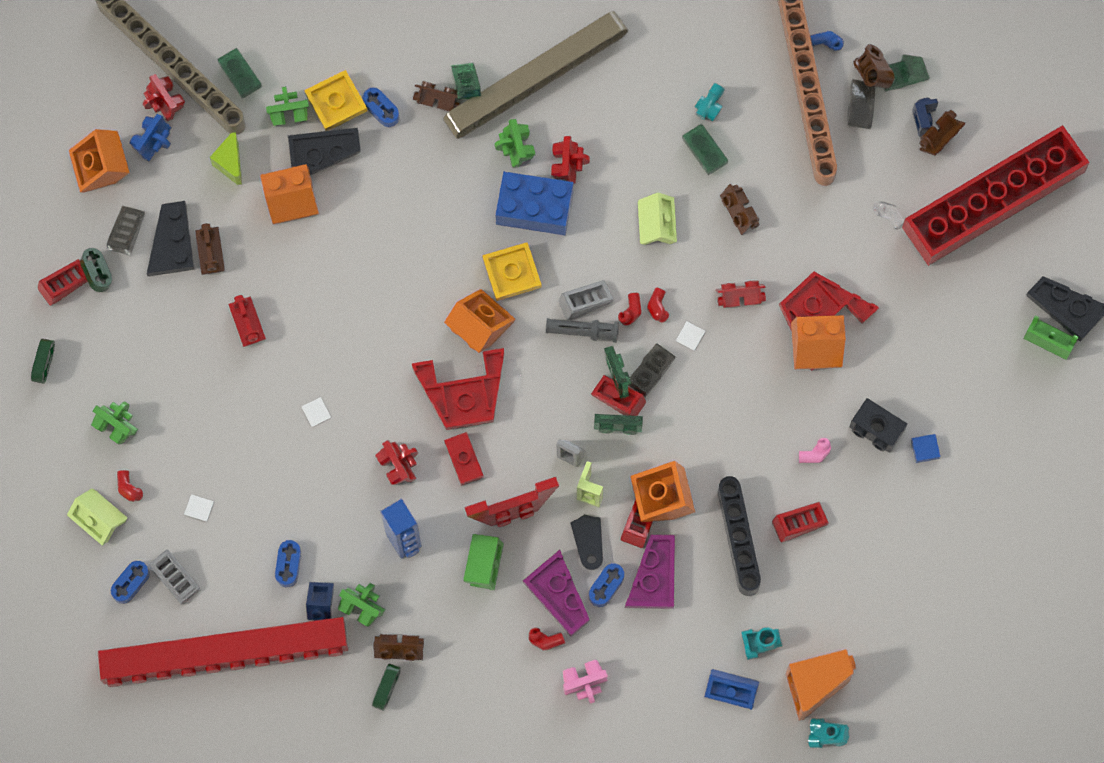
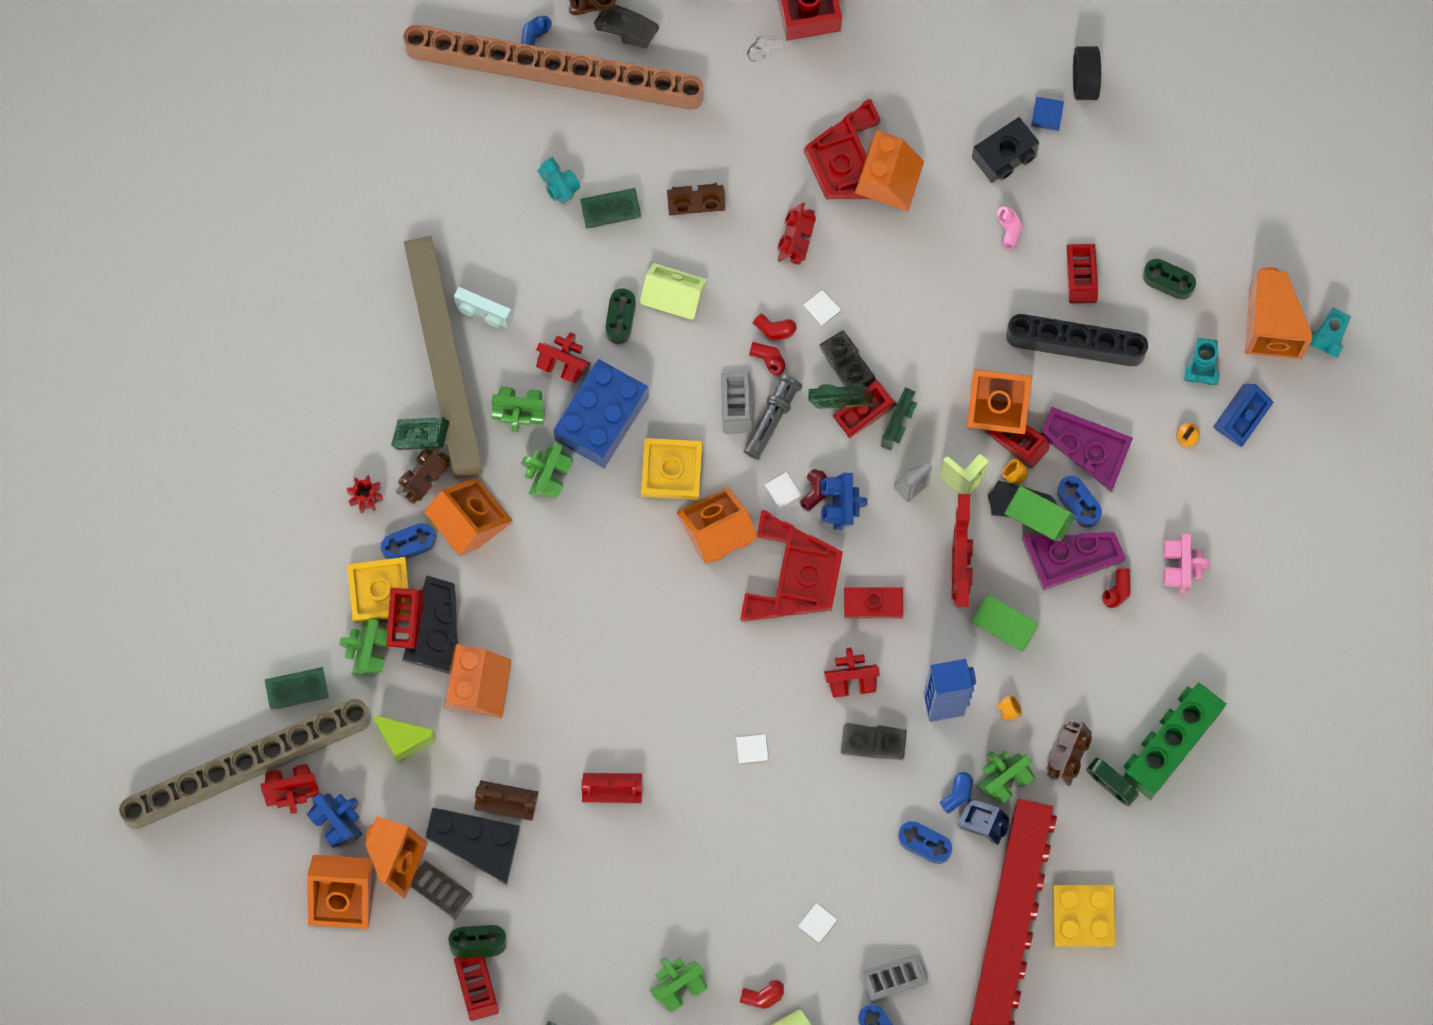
camera: 70 degrees left, 0 degrees up
none -> red gear [347,475,384,513]
none -> orange slope [365,816,428,899]
none -> red slope [386,587,425,649]
none -> orange slope [424,477,513,556]
none -> light aqua plate [454,287,512,329]
none -> bright green hips [521,442,573,498]
none -> dark green beam [605,288,636,344]
none -> white sticker [764,472,801,509]
none -> dark red arm [799,469,828,512]
none -> blue hips [821,472,868,530]
none -> clear smoke slope [841,723,907,760]
none -> blue arm [940,772,973,814]
none -> light orange hinge [997,694,1022,721]
none -> light orange hinge [1002,459,1028,484]
none -> bright green hinge [1004,486,1076,542]
none -> yellow plate [1052,885,1115,947]
none -> black tyre [1073,46,1101,100]
none -> green brick [1123,682,1227,800]
none -> dark green beam [1143,259,1196,299]
none -> light orange hinge [1176,423,1200,448]

